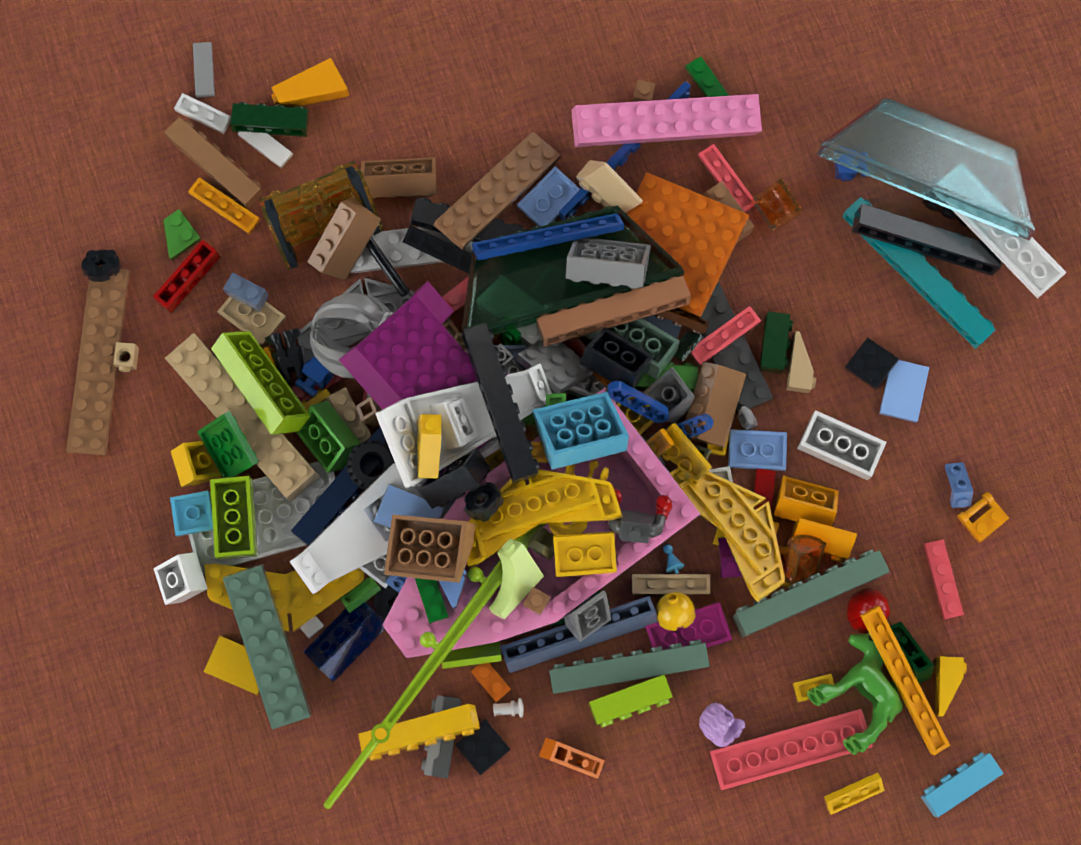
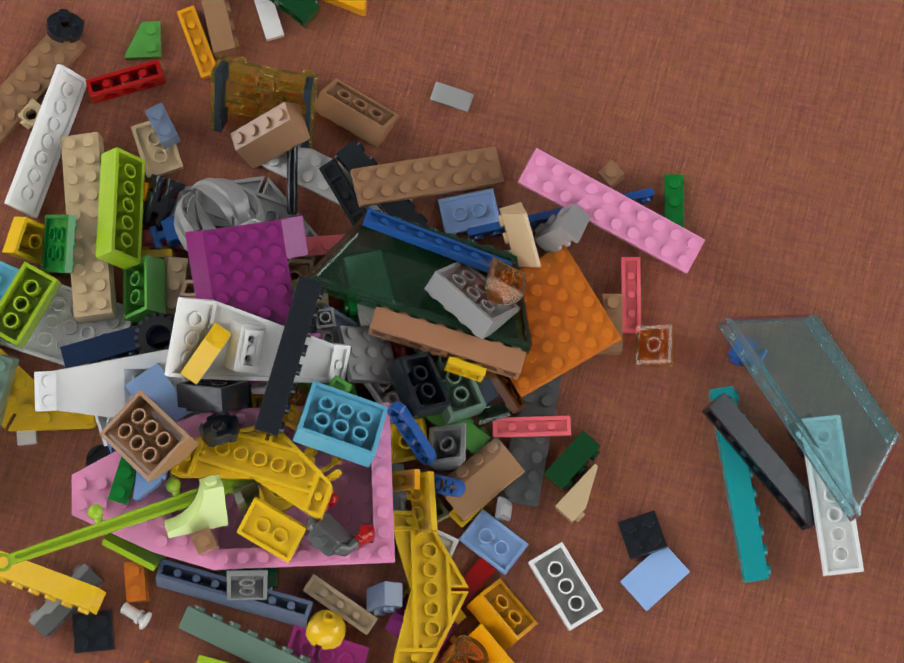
camera: 40 degrees right, 0 degrees up
clear blue slope [303,602,385,682] -> none
bright green tile [340,577,381,613] -> none
medium azure piece [663,544,684,574] -> none
none -> white plate [4,64,87,218]
none -> sand blue brick [367,581,402,616]
none -> light grey slope [430,82,474,112]
none -> yellow plate [444,356,487,382]
none -> clear orange brick [486,257,527,305]
none -> light grey wedge [534,203,591,253]

